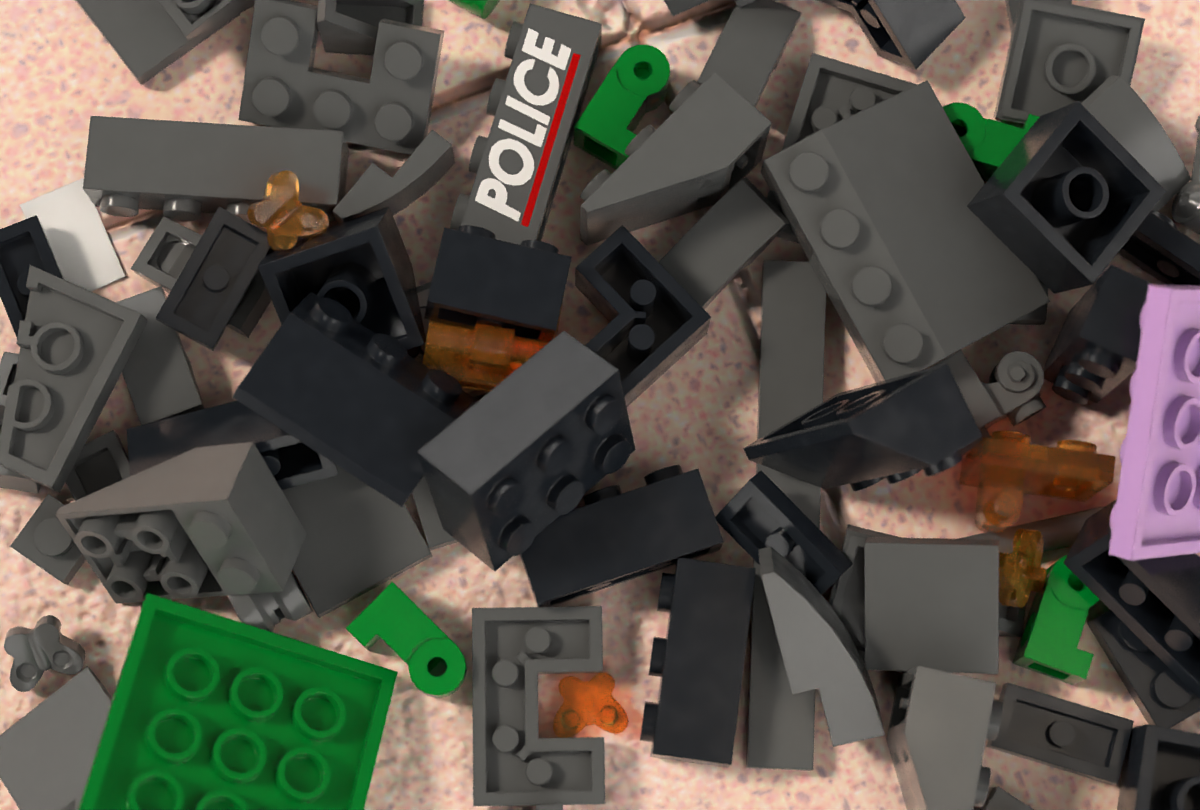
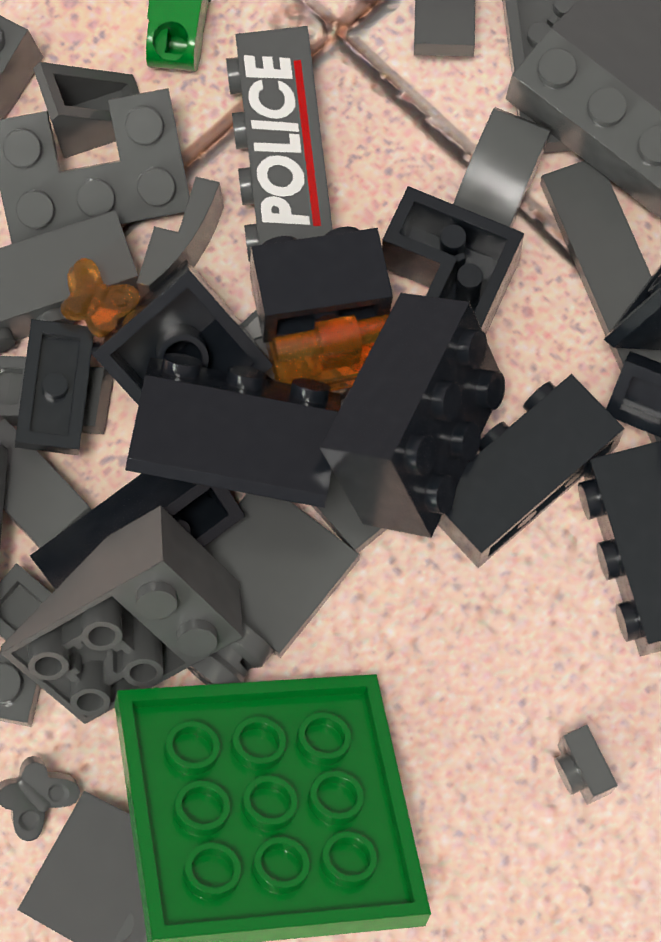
camera: 15 degrees left, 5 degrees down
green leg [346,582,467,698] -> none
dark grey plate [472,606,605,807] -> none
clear orange piece [553,672,629,738] -> none
green leg [573,45,670,170] -> none
dark grey slope [580,71,772,246] -> none

